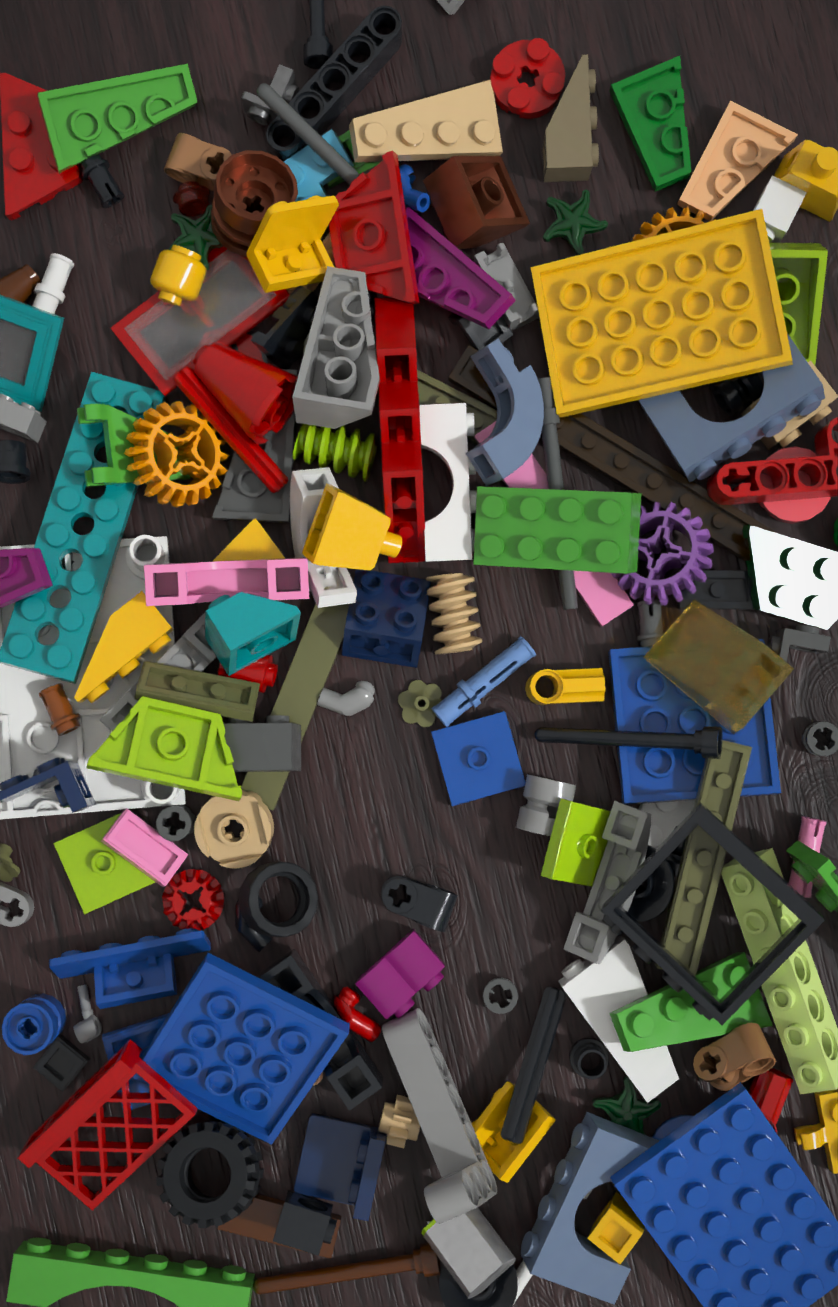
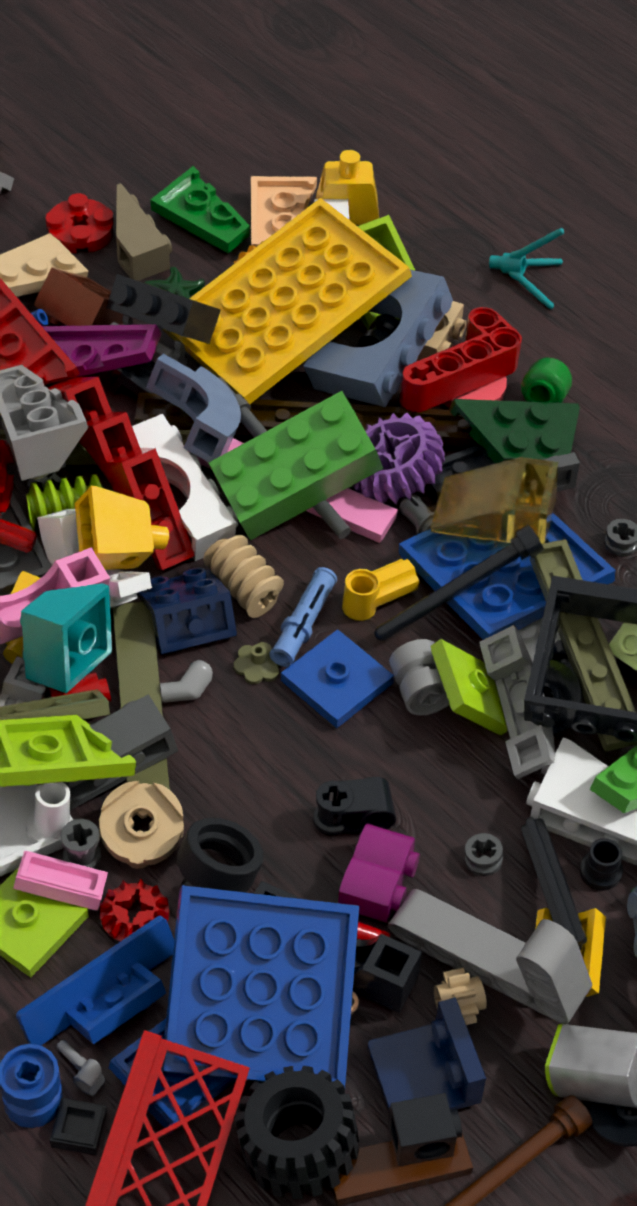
camera: 30 degrees left, 35 degrees down
none -> black arch [106,274,221,344]

